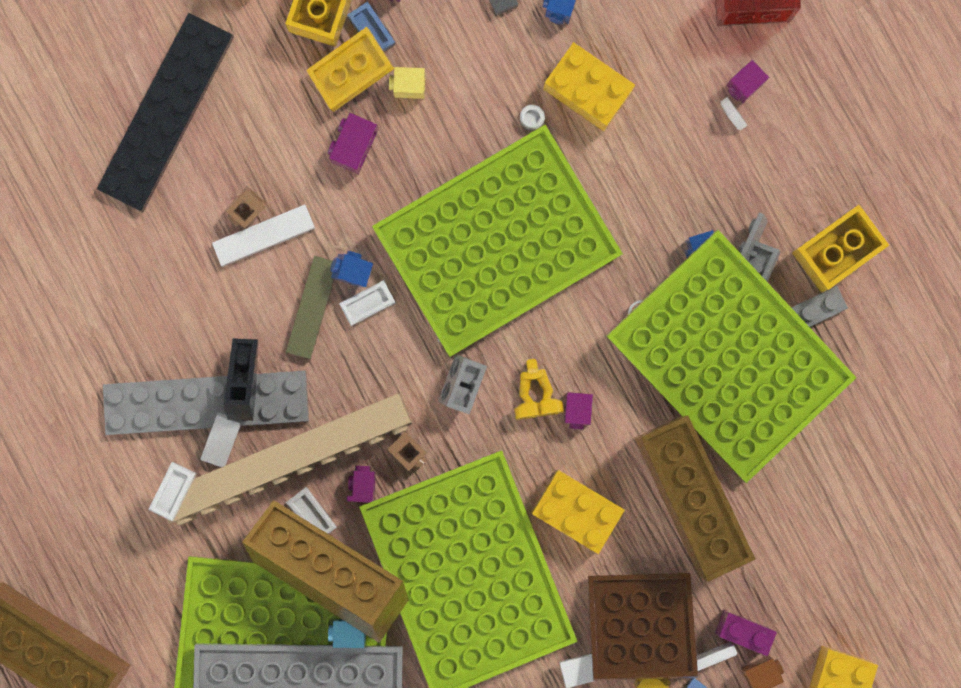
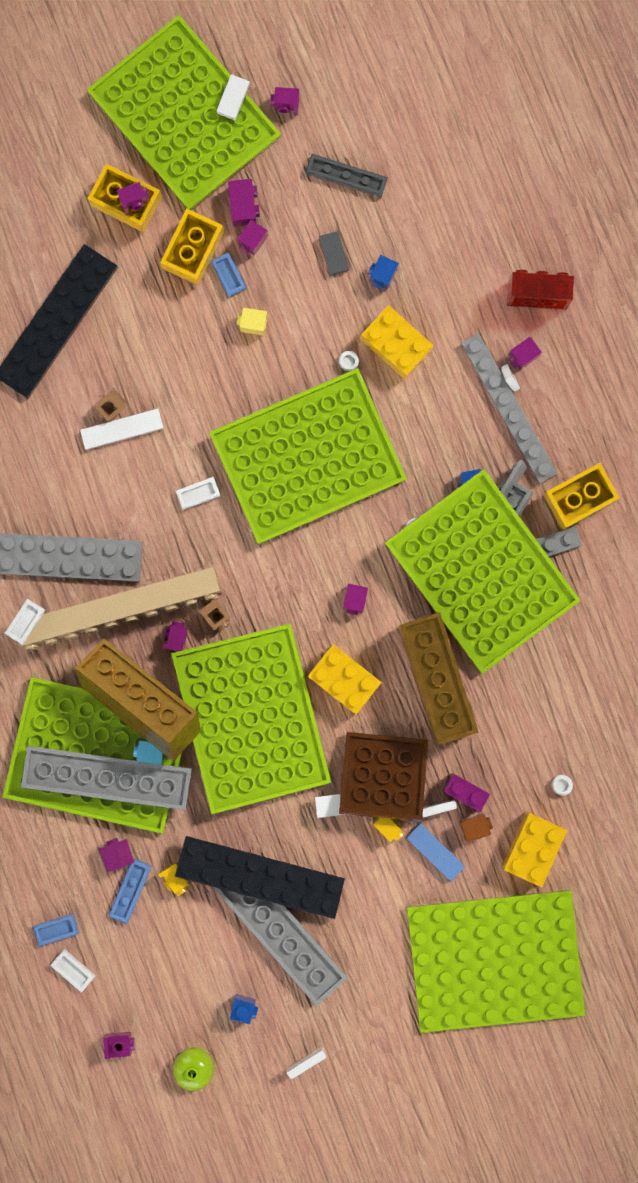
camera: 10 degrees right, 0 degrees up
white tile [200,412,242,467] -> none
black slope [223,338,259,421] -> none
olive tile [286,255,335,359] -> none
white tile [286,487,337,534] -> none
yellow plate [306,27,395,112] -> none
magenta brick [328,112,379,175] -> none
blue brick [330,251,373,287] -> none
light grey brick [438,354,487,414] -> none
yellow piece [514,359,565,420] -> none
none -> light grey plate [461,334,558,484]
none -> white tile [551,775,573,796]

